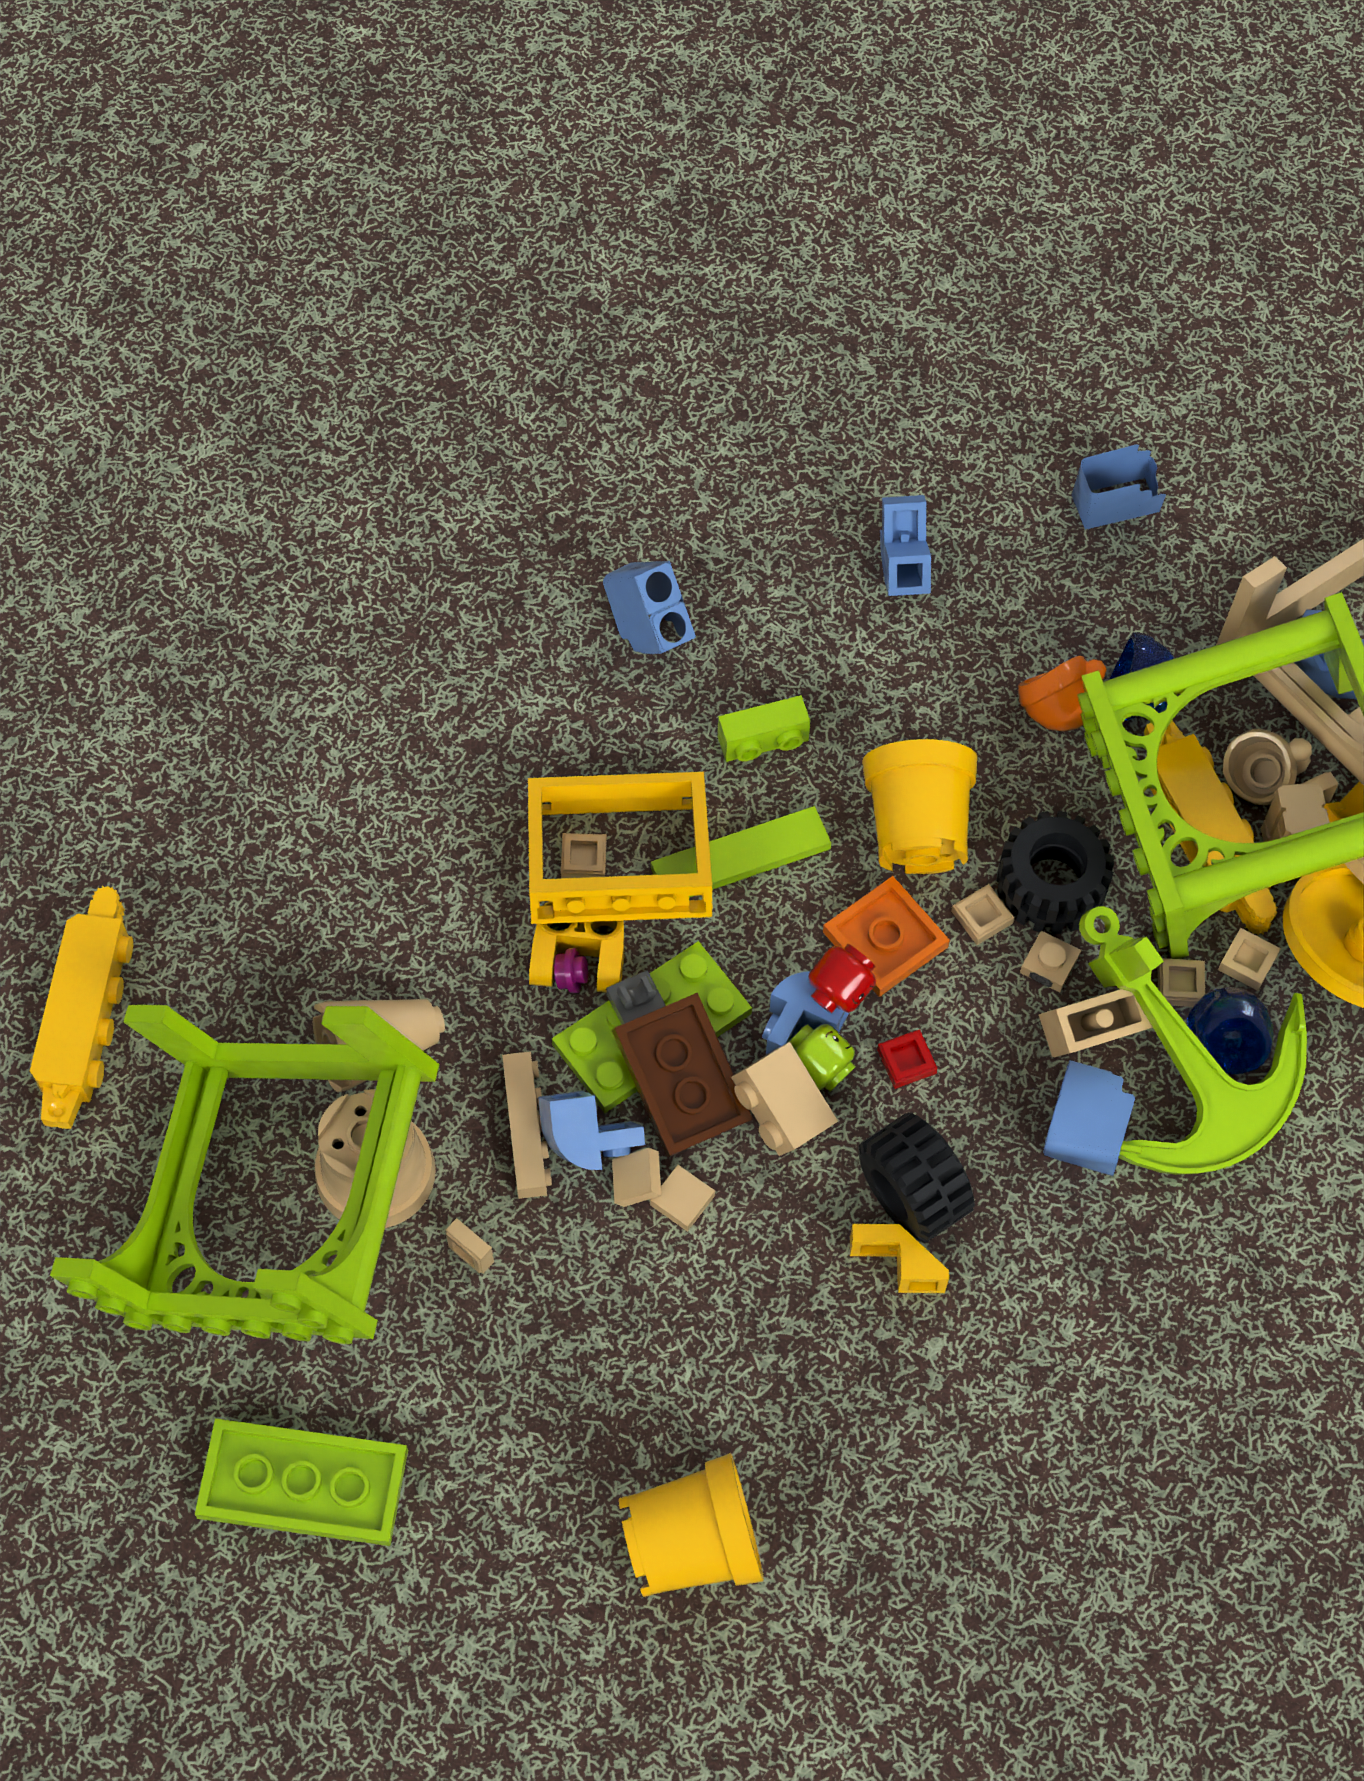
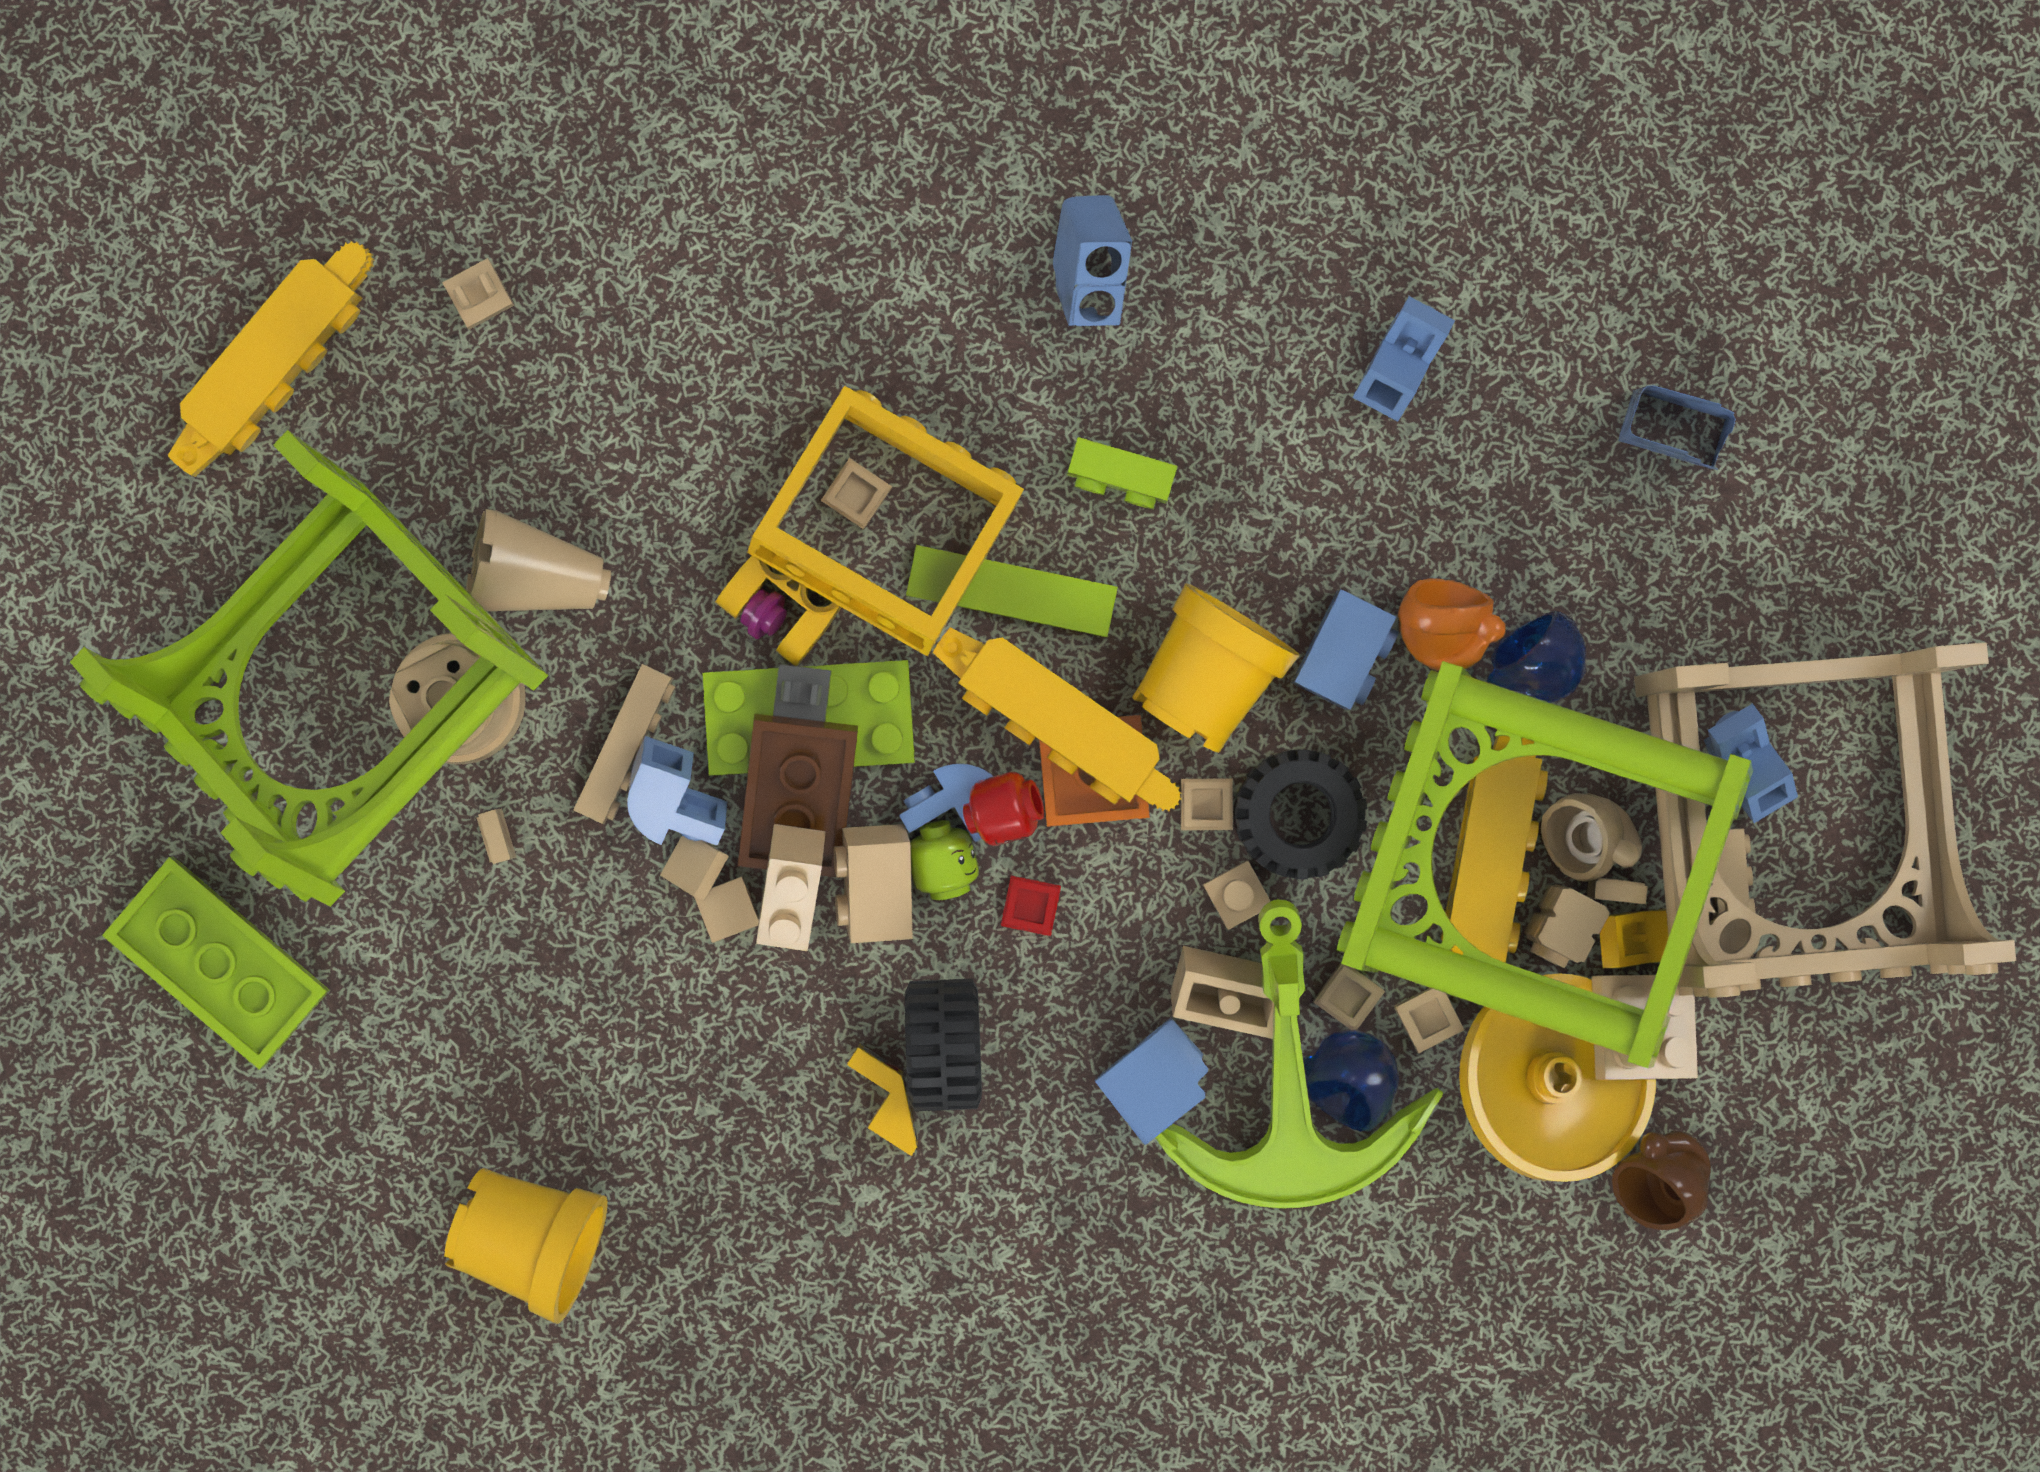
camera: 30 degrees right, 25 degrees up
none -> tan tile [442,258,514,330]
none -> tan brick [756,824,826,951]
none -> yellow hinge [933,627,1182,811]
none -> medium blue brick [1291,589,1399,710]

